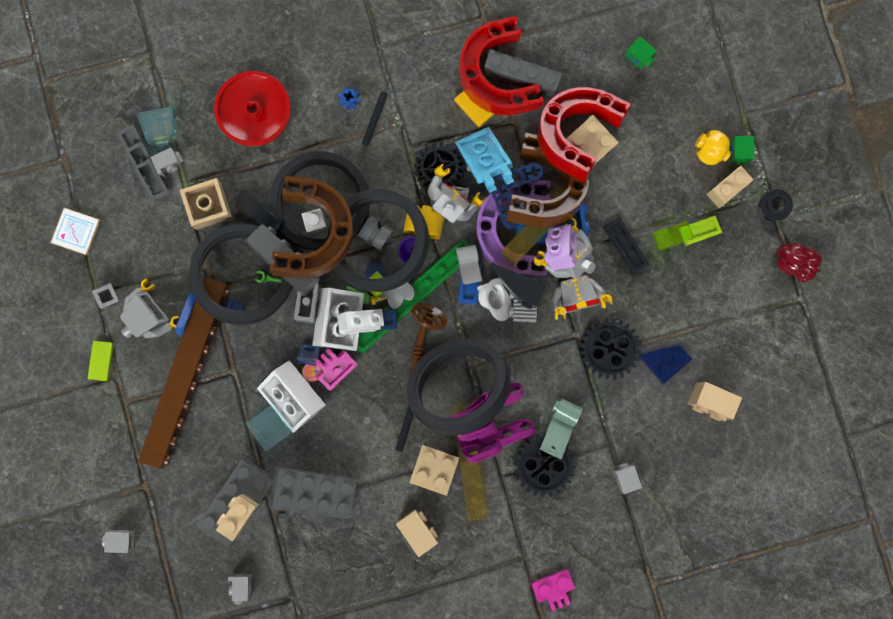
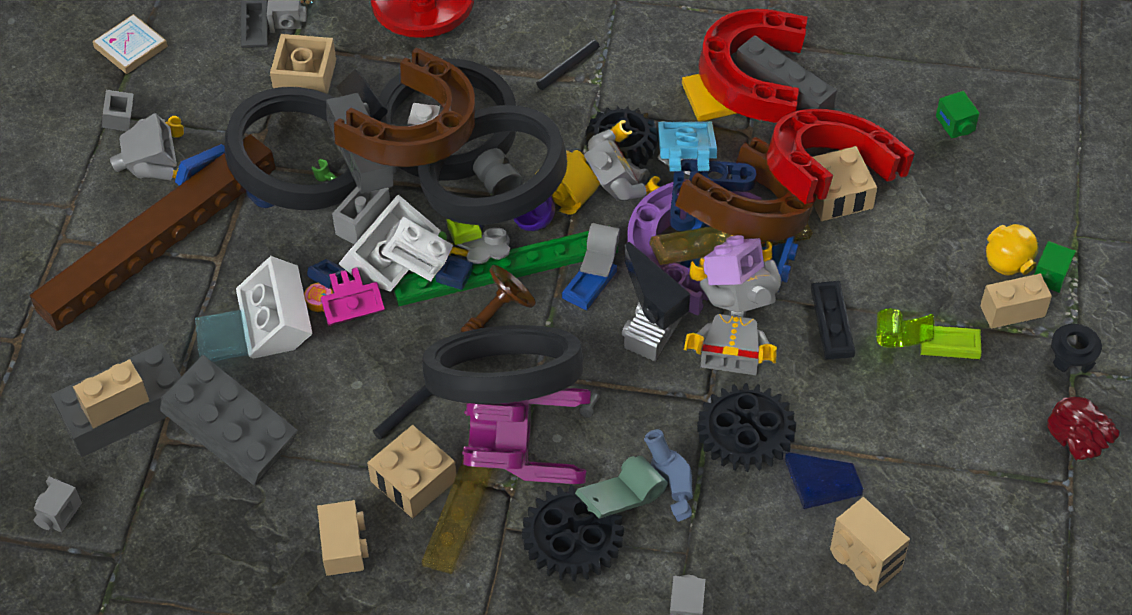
camera: 30 degrees right, 30 degrees down
lime tile [88,341,114,381] -> none
blue gear [338,86,361,111] -> none
white piece [477,278,512,321] -> none
none -> sand blue arm [644,429,693,522]

